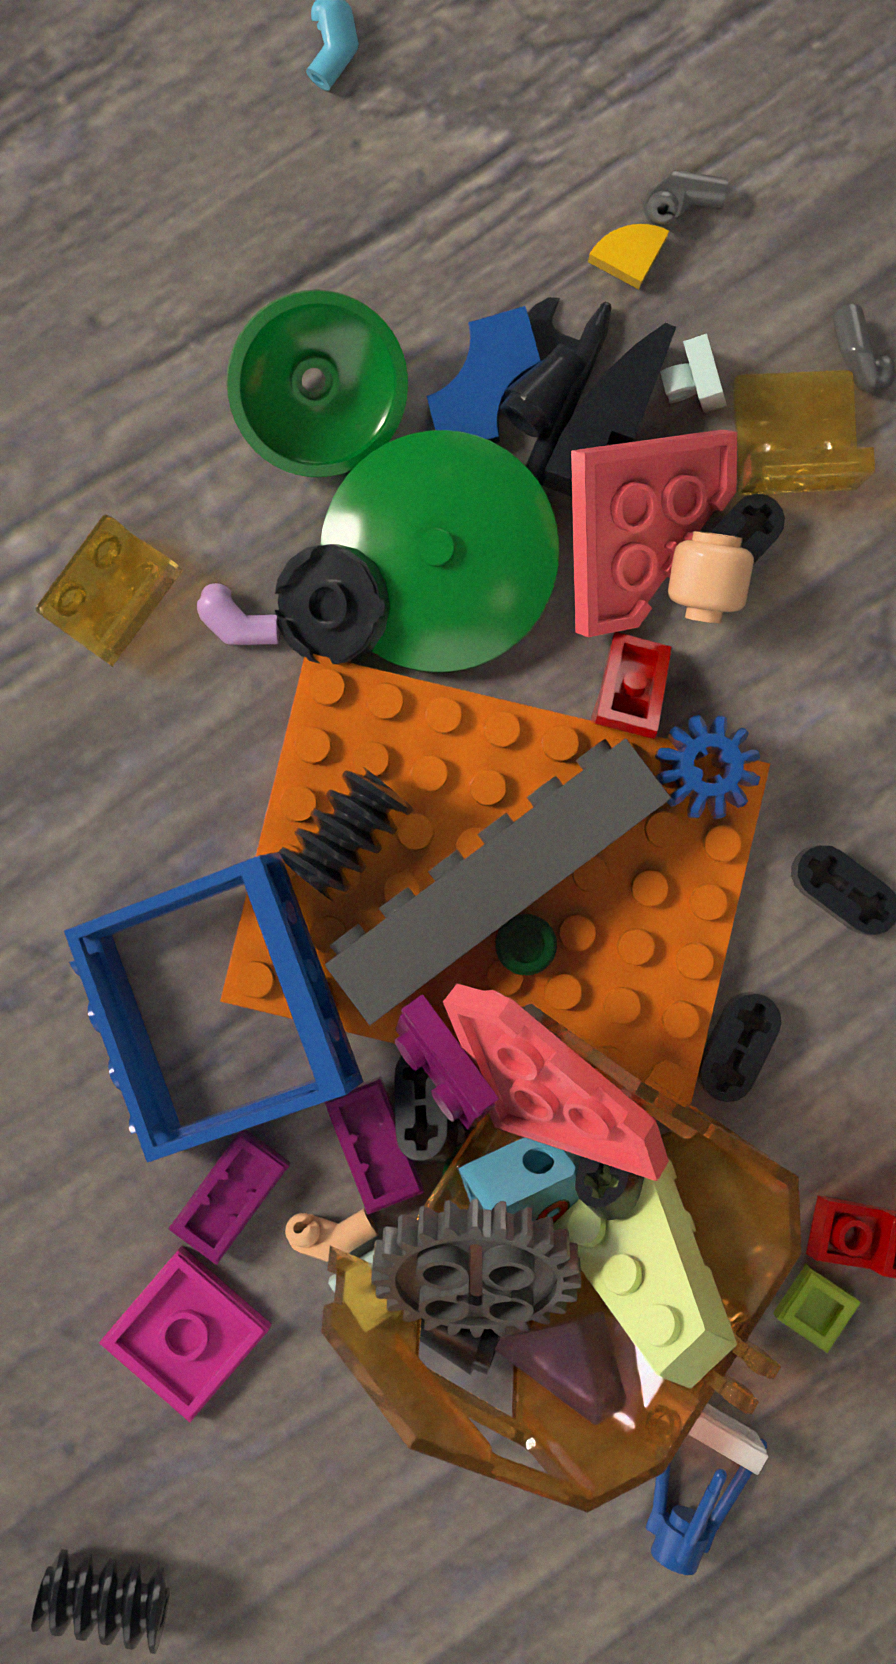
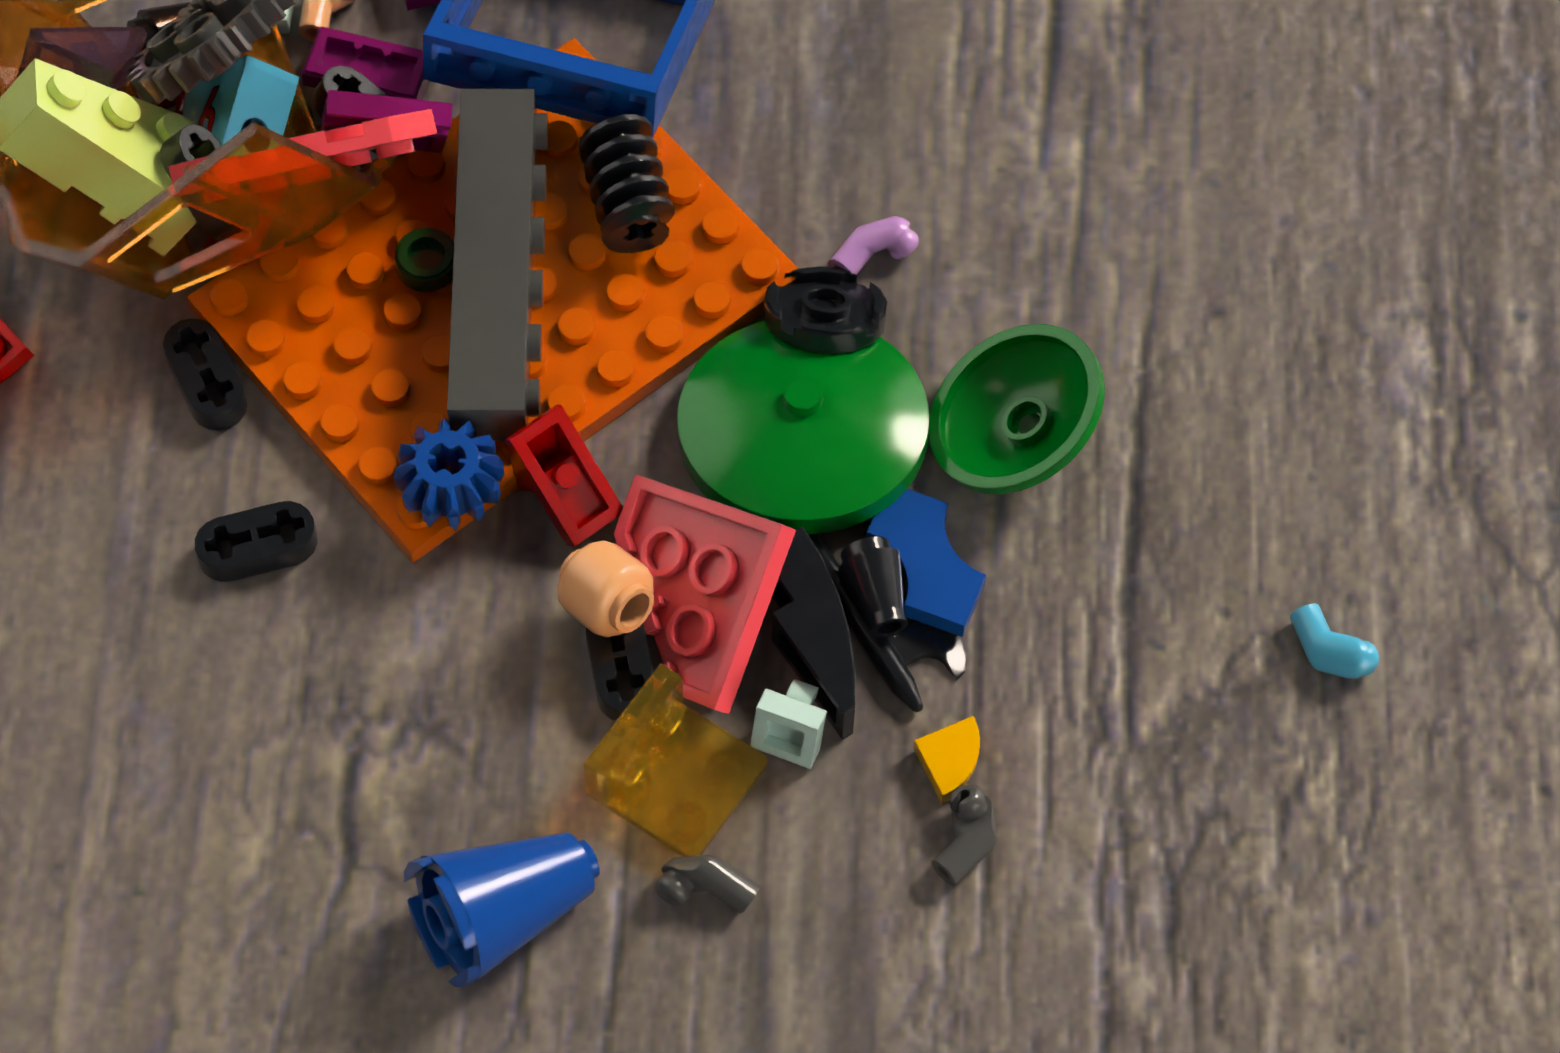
camera: 125 degrees right, 25 degrees down
clear yellow bracket [36,514,183,667] -> none

